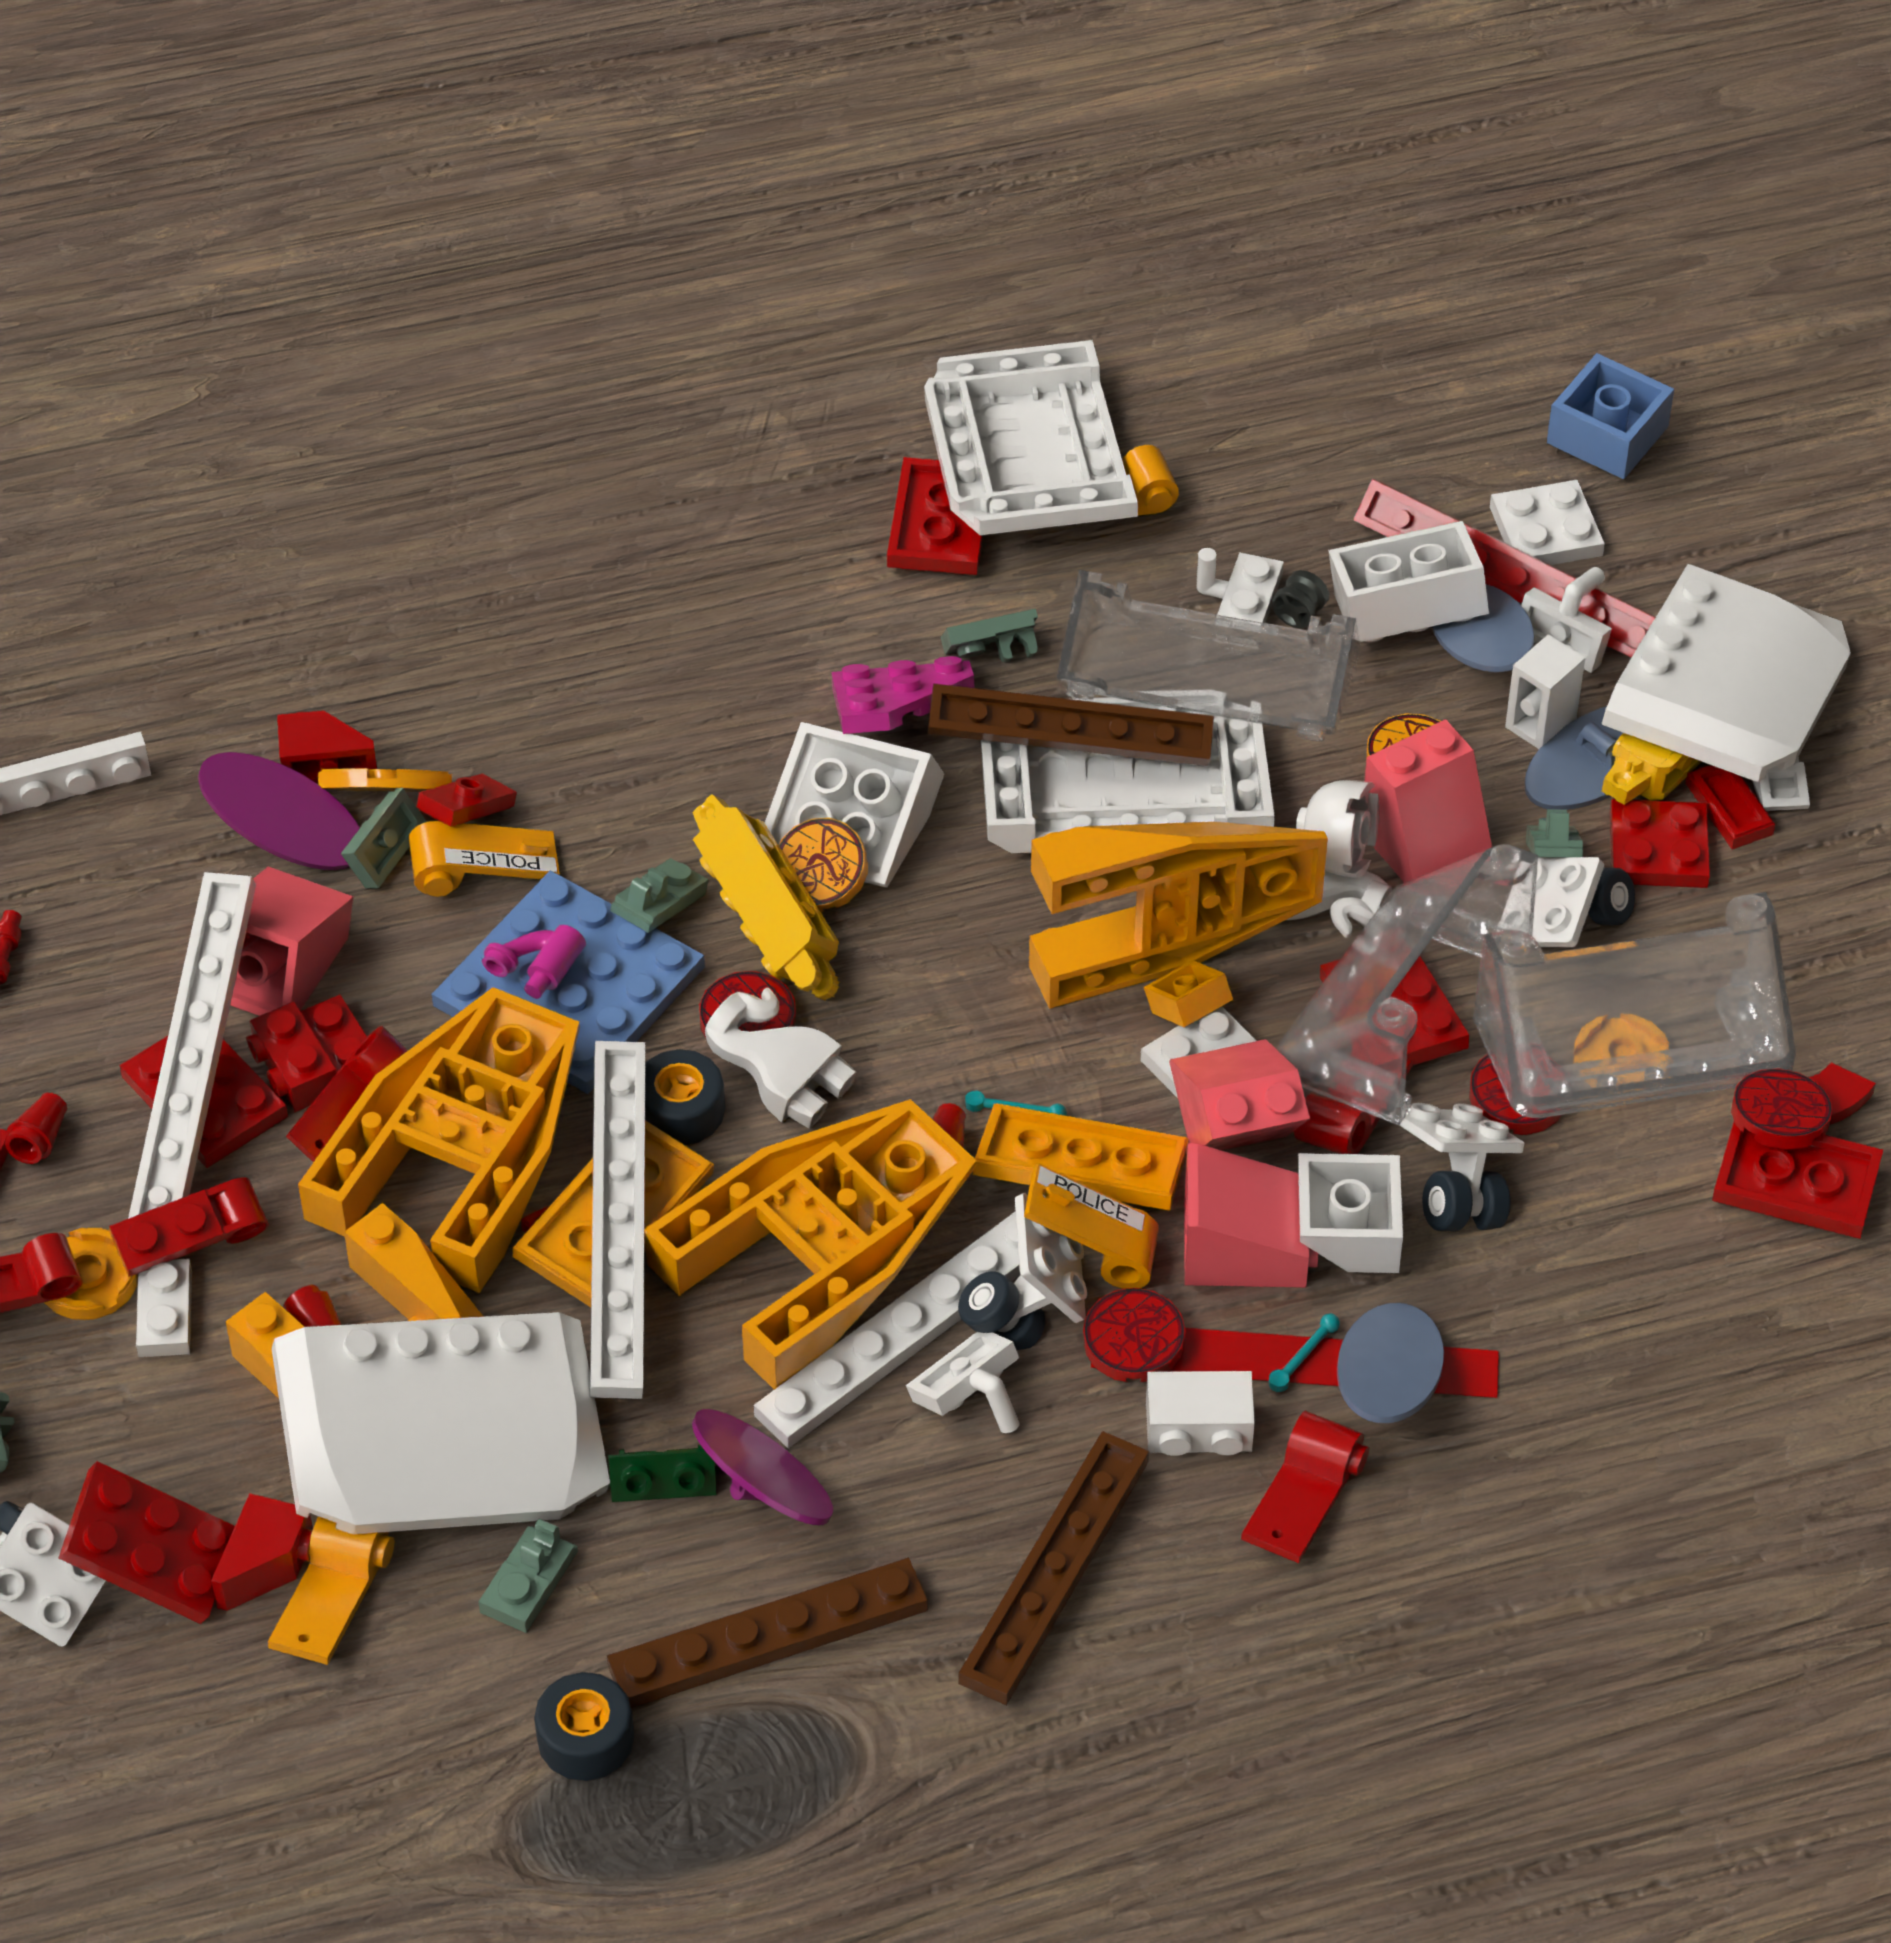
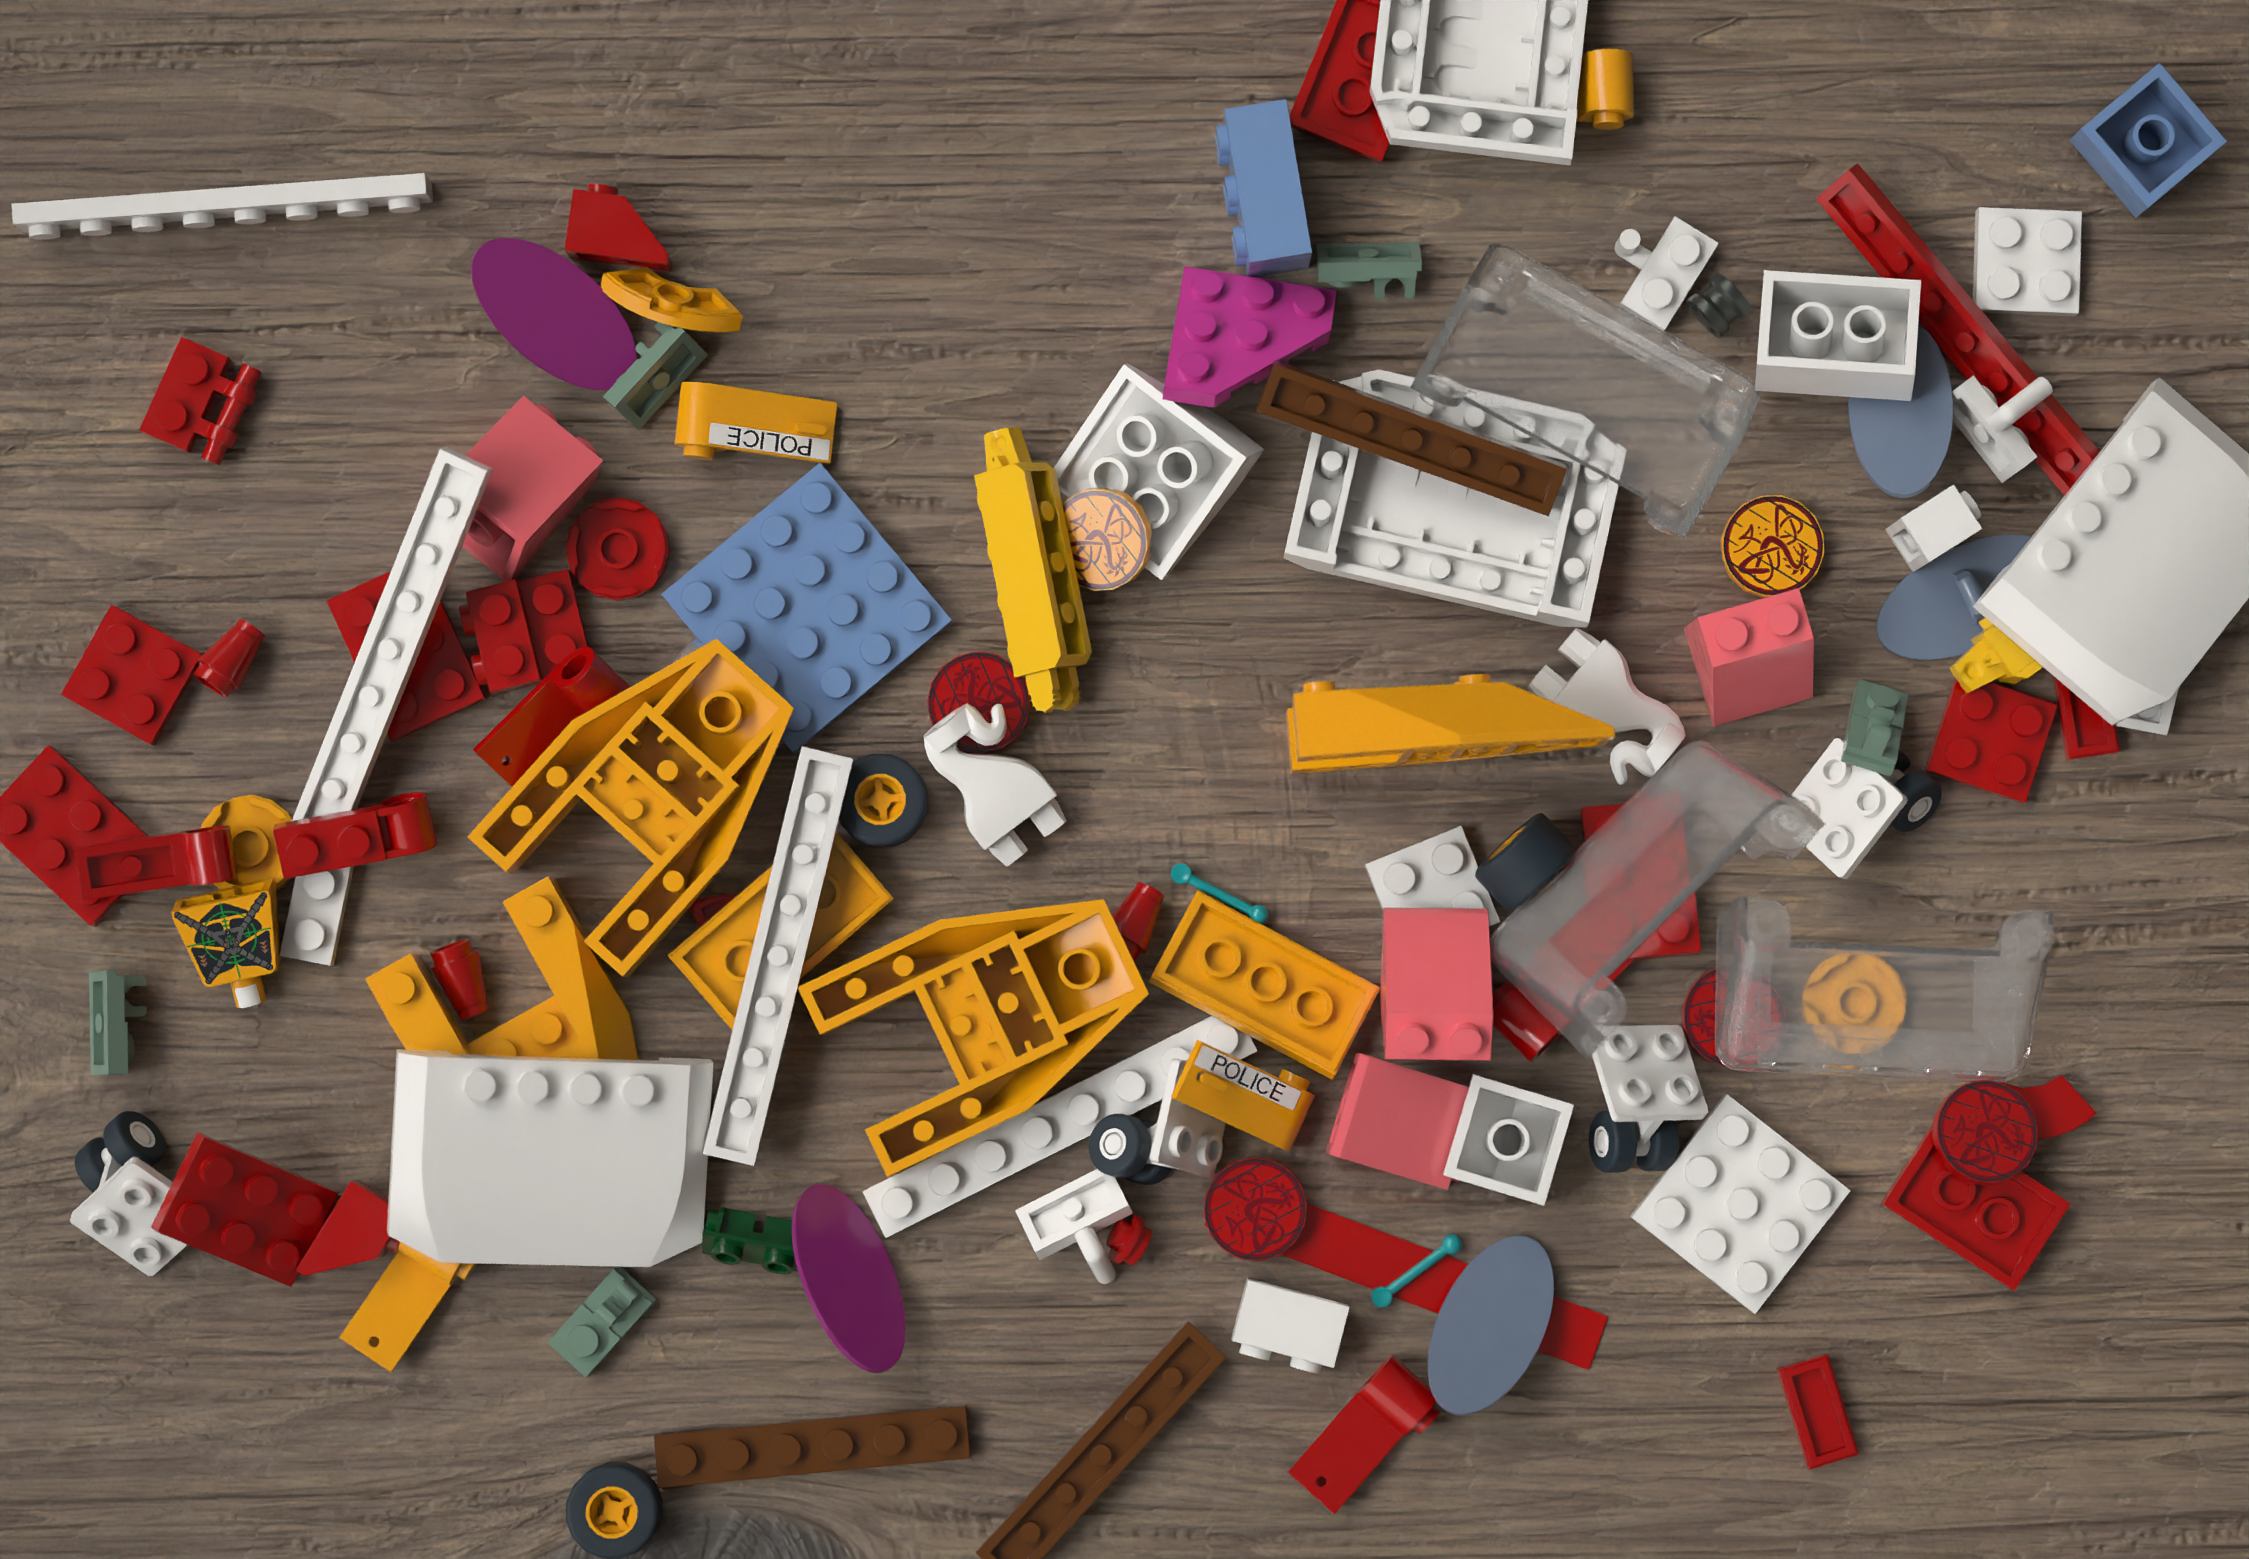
camera: 15 degrees right, 35 degrees up
red plate [416,773,517,827] -> none
dark pink plant [482,925,586,999] -> none
sand green plate [610,858,708,933] -> none
light orange piece [1144,960,1233,1027] -> none
white cylinder [1296,780,1379,878] -> none
none -> torso [171,878,281,1008]
none -> red tile [566,497,670,601]
none -> red plate [1106,1214,1152,1266]
none -> medium blue brick [1214,99,1312,278]
none -> black wheel [1475,813,1575,910]
none -> white plate [1630,1094,1850,1314]
none -> red tile [1776,1353,1859,1470]

